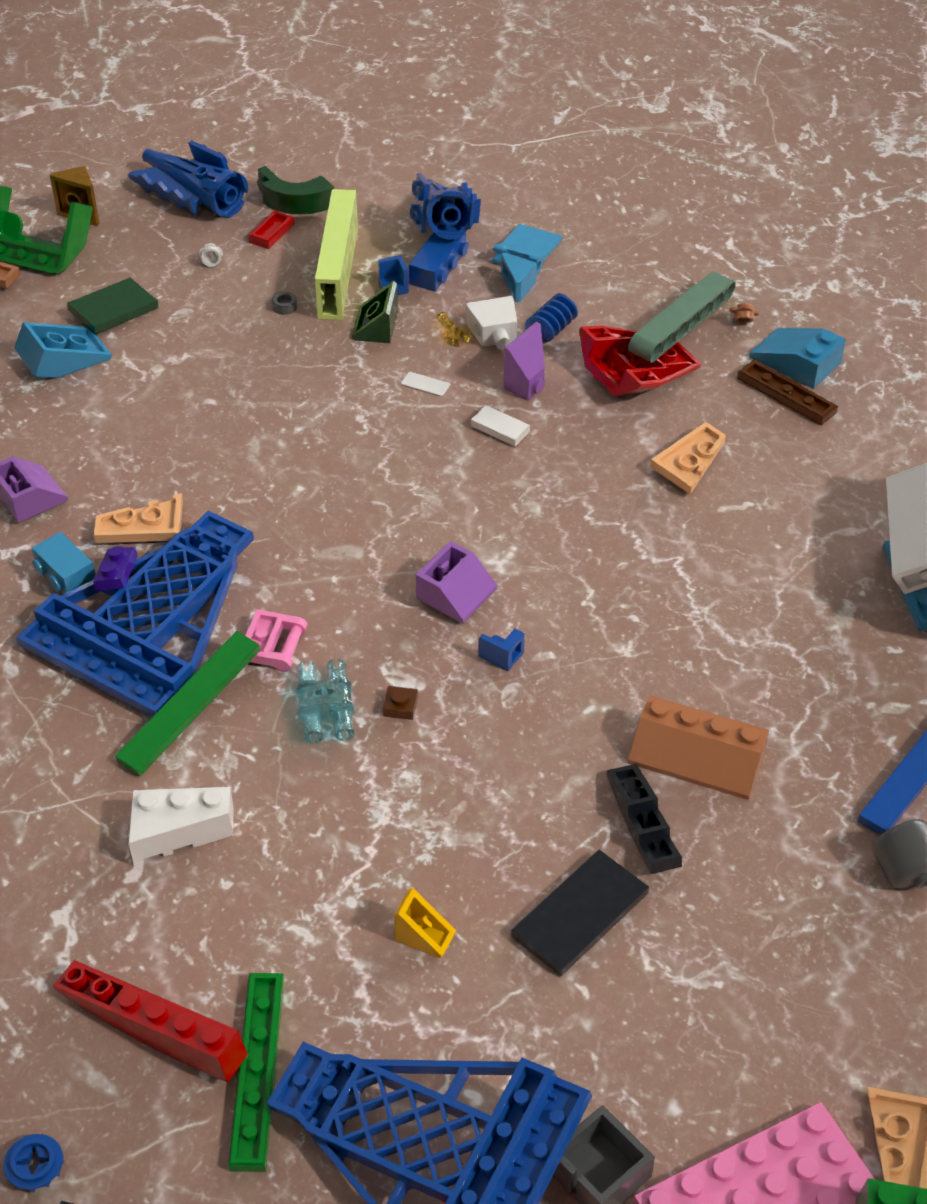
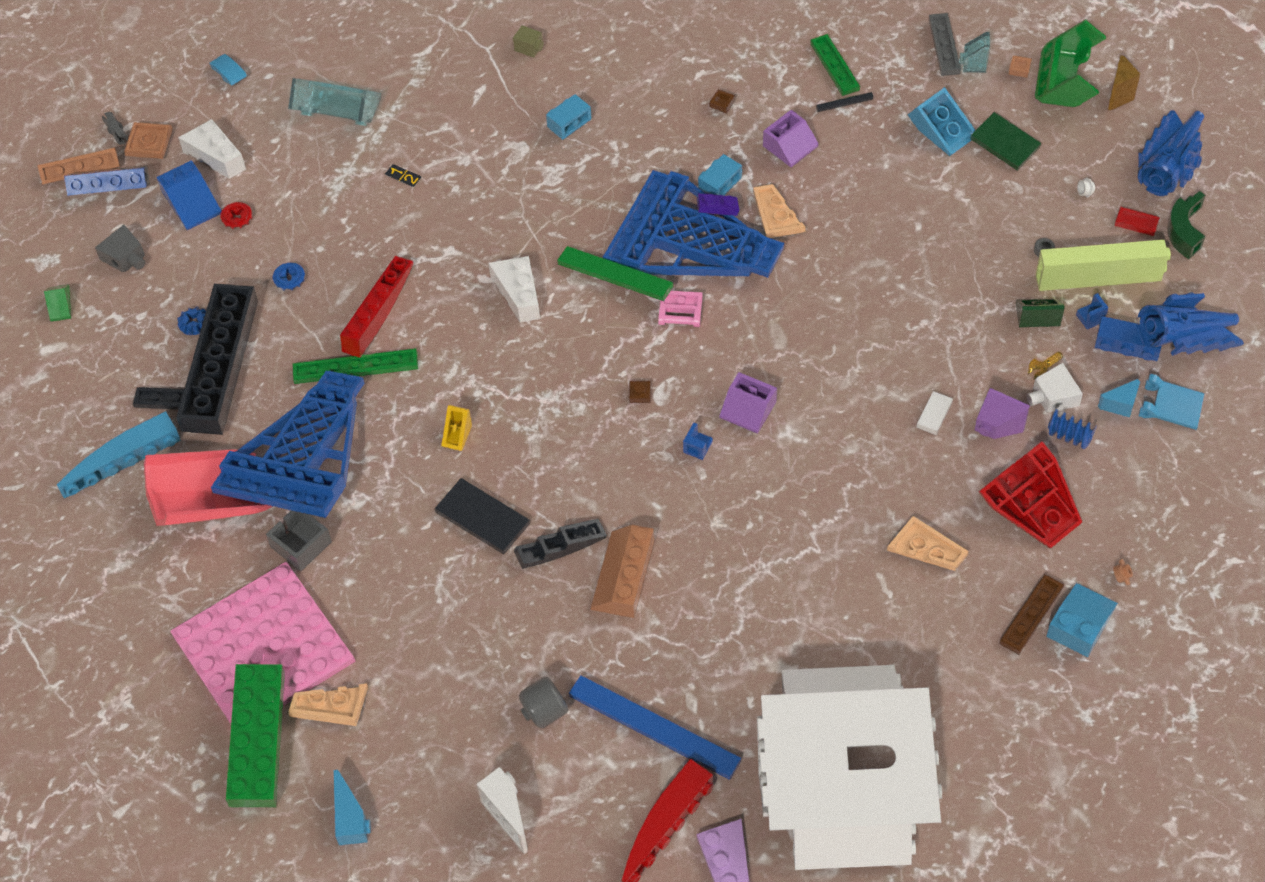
camera: 85 degrees right, 10 degrees up
clear light blue pin [295,659,356,744] -> none
white sticker [401,372,451,396] -> none
sand green beam [628,271,736,363] -> none

